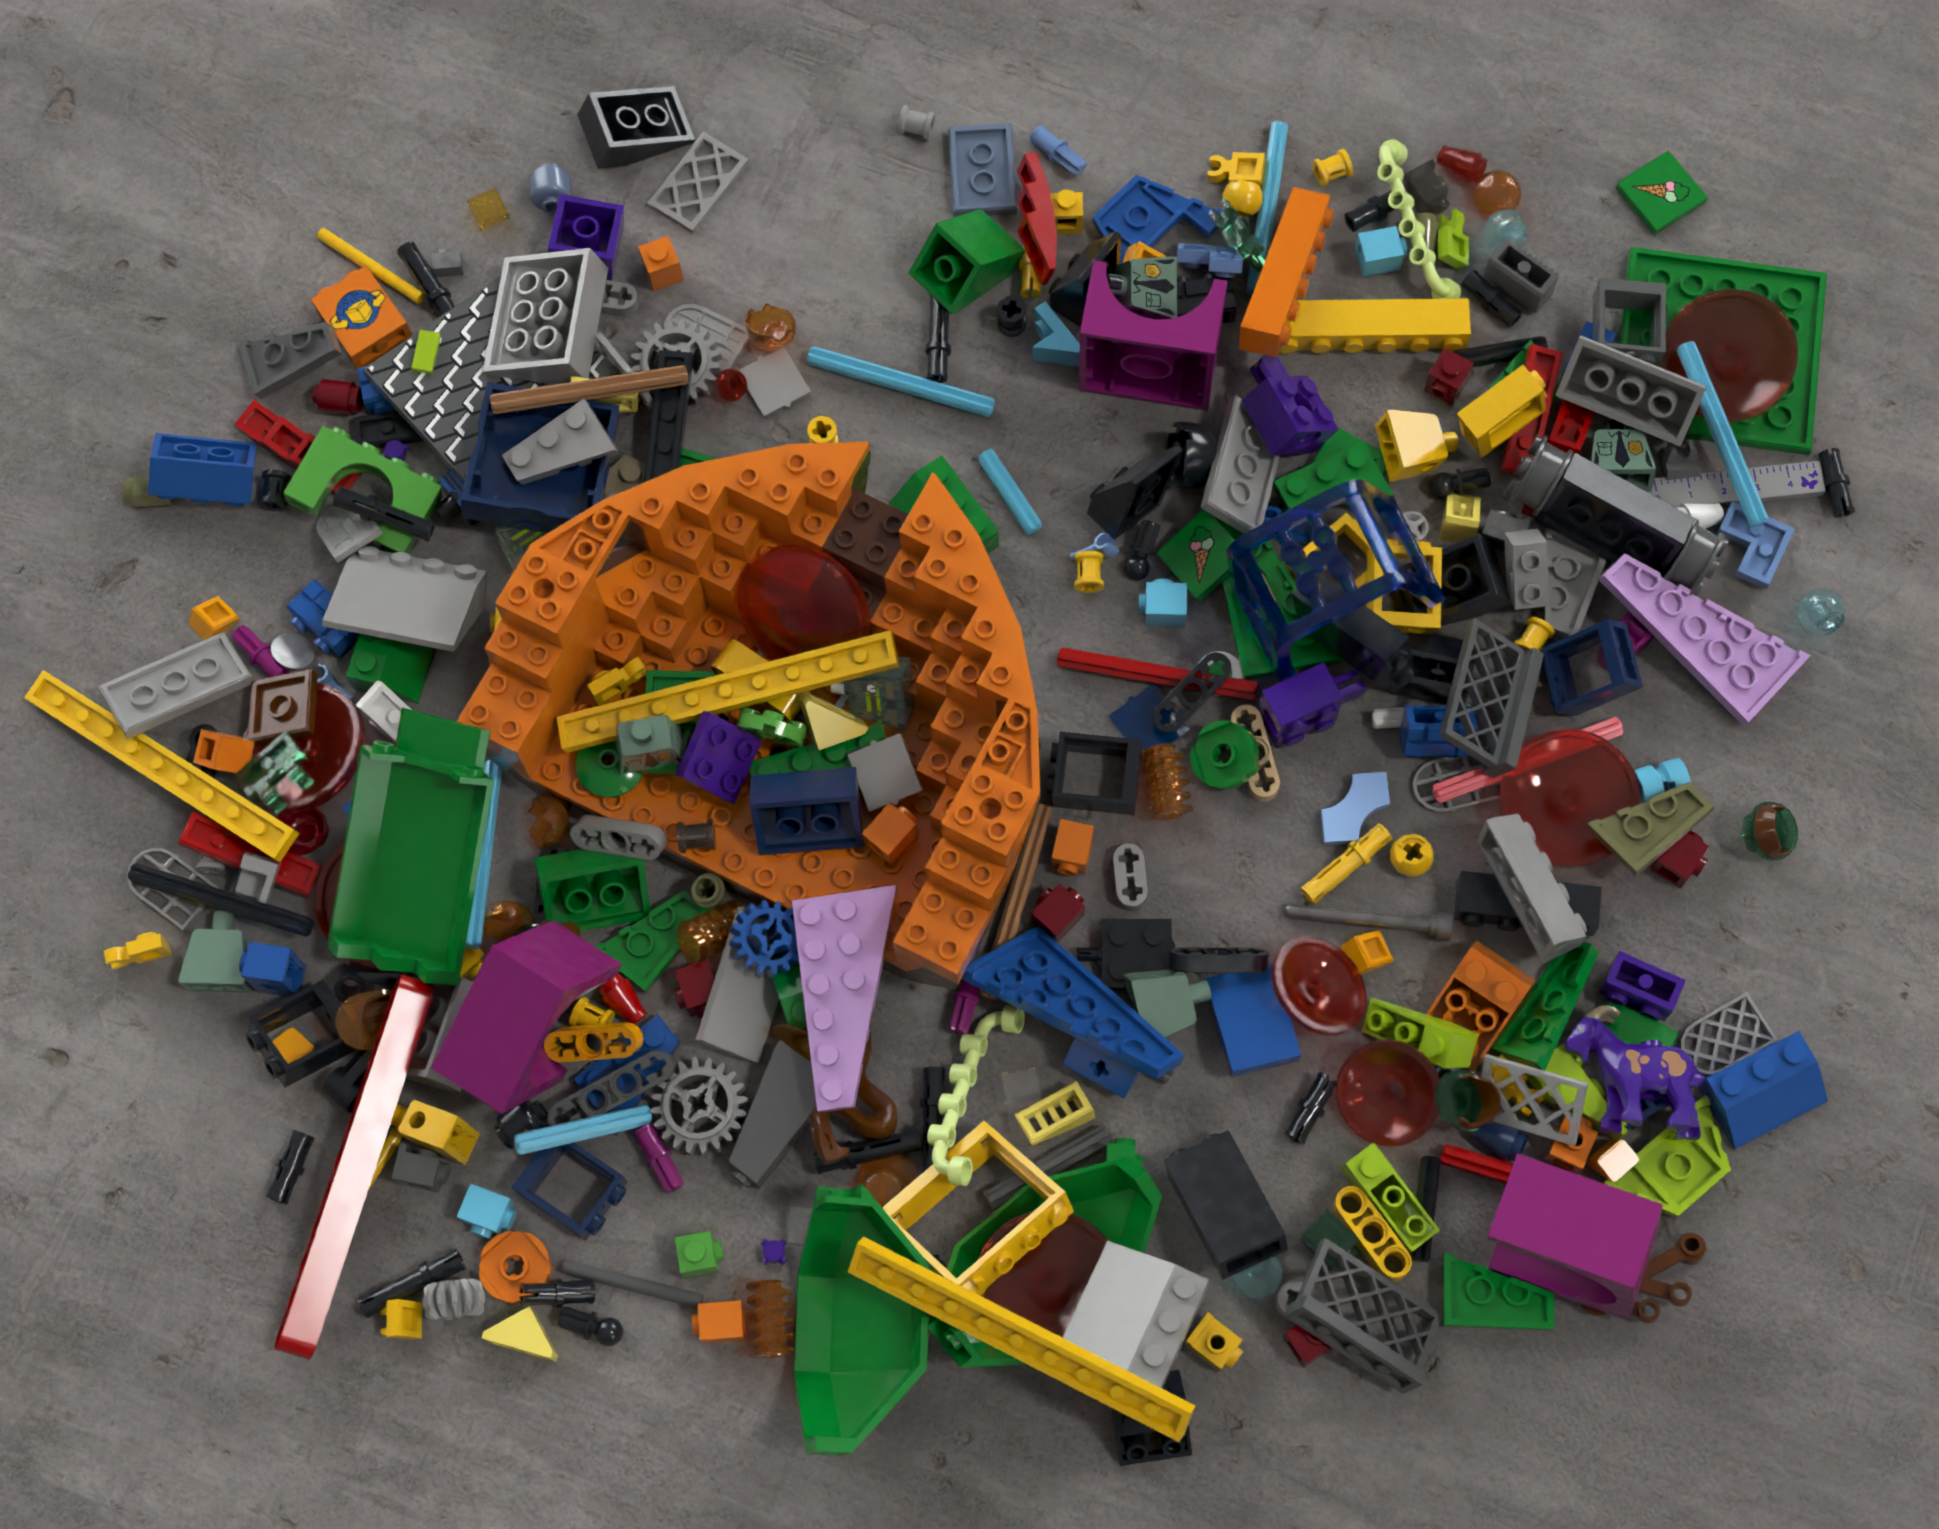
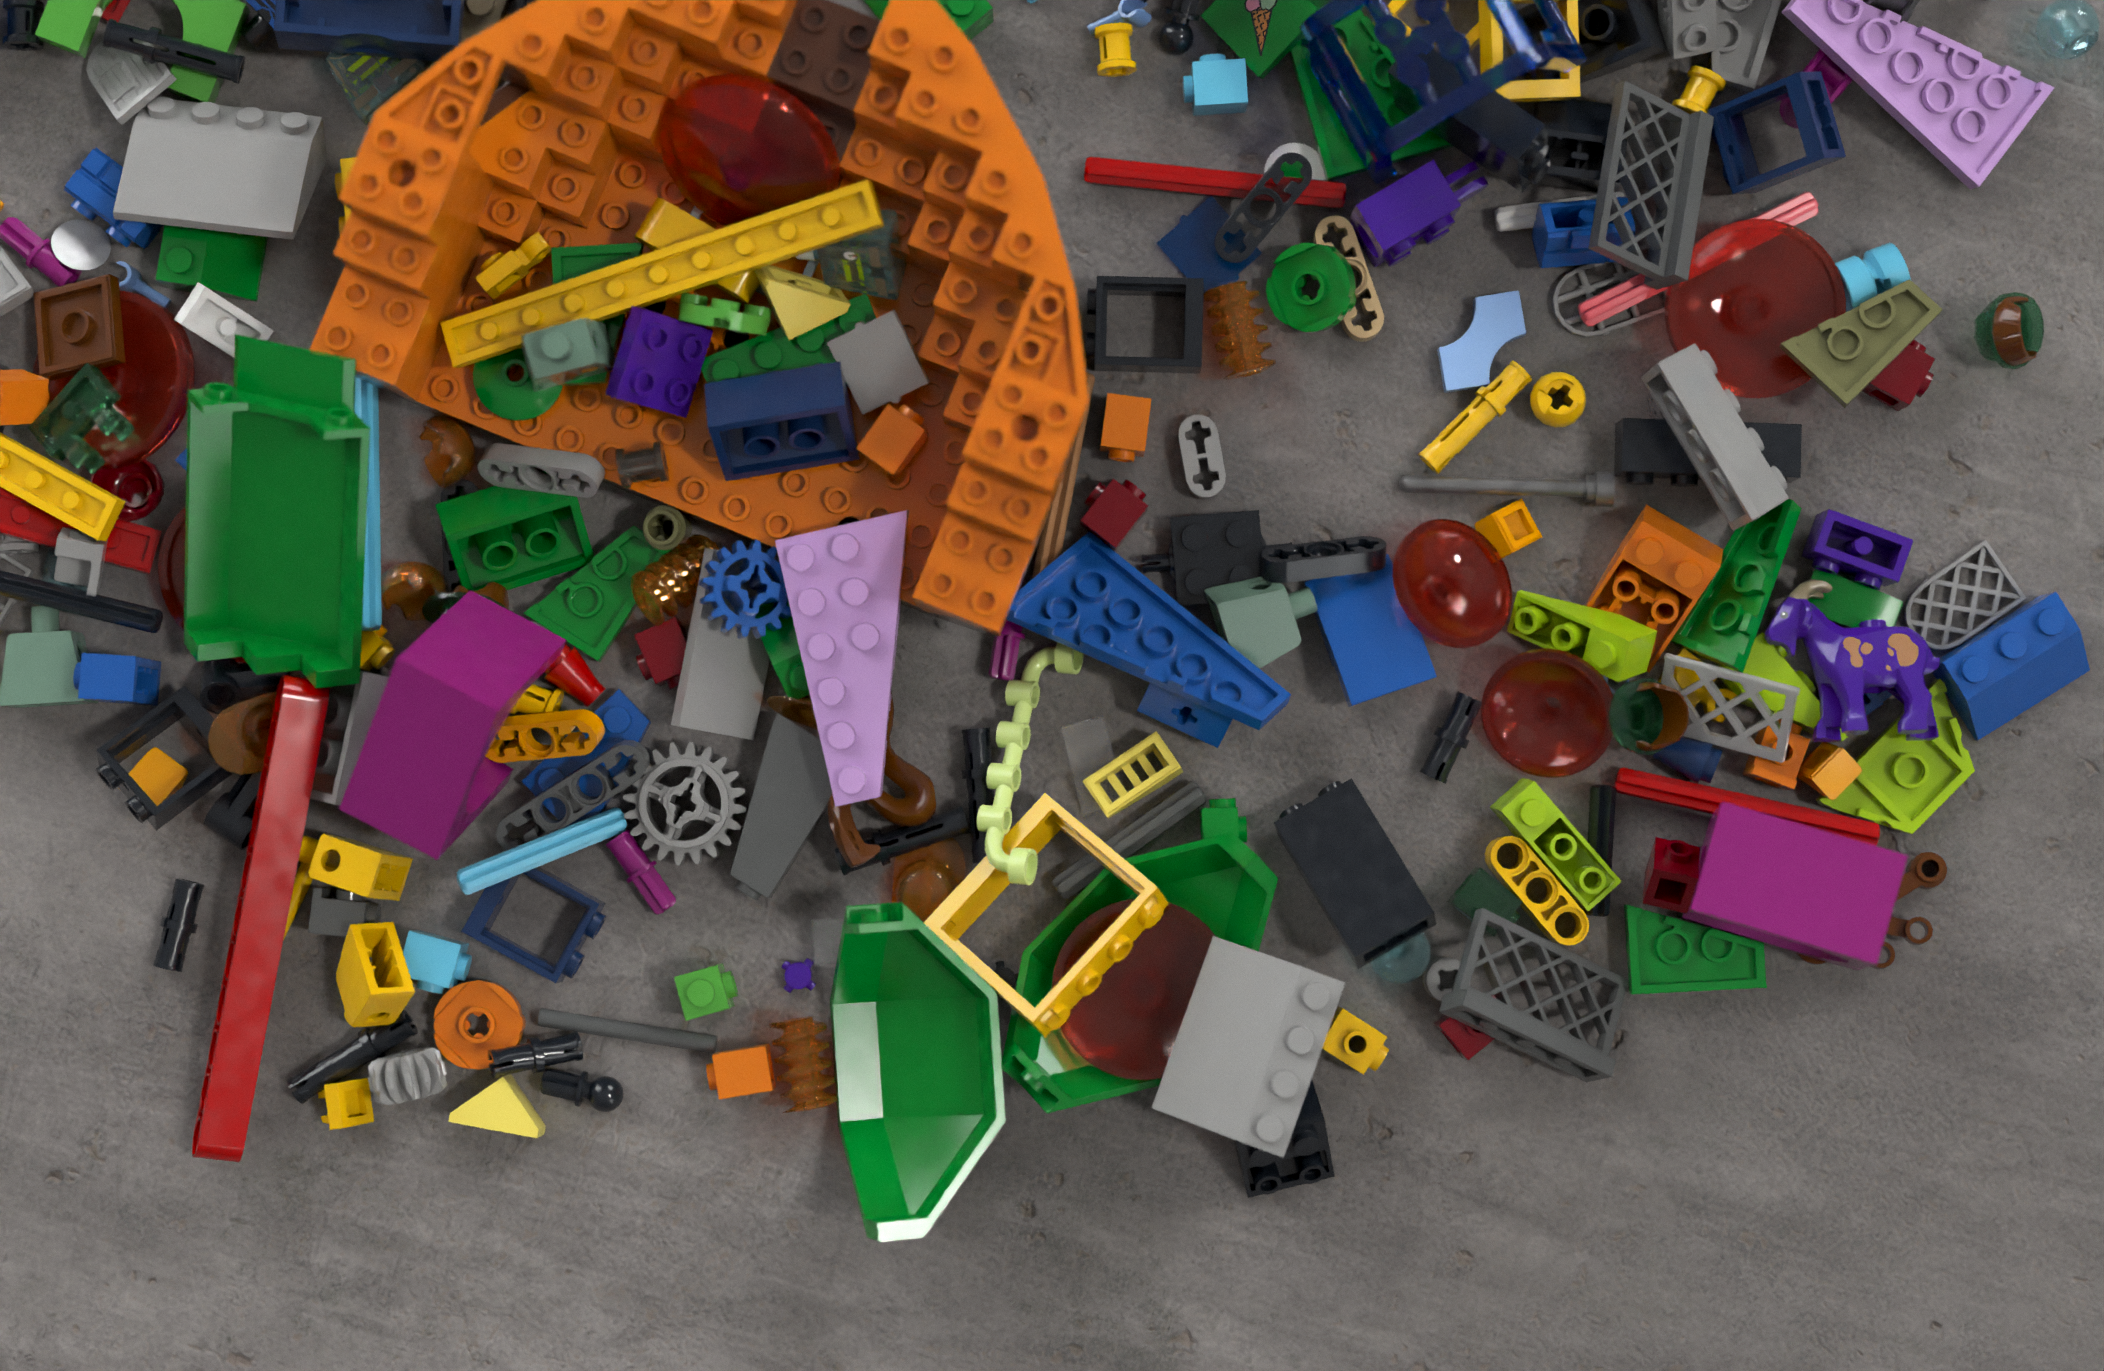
camera: 10 degrees left, 15 degrees up
black head [495,1100,549,1149] -> none
yellow plate [848,1236,1196,1442] -> none
none -> yellow torso [336,922,415,1028]
none -> dark red brick [1643,837,1700,914]

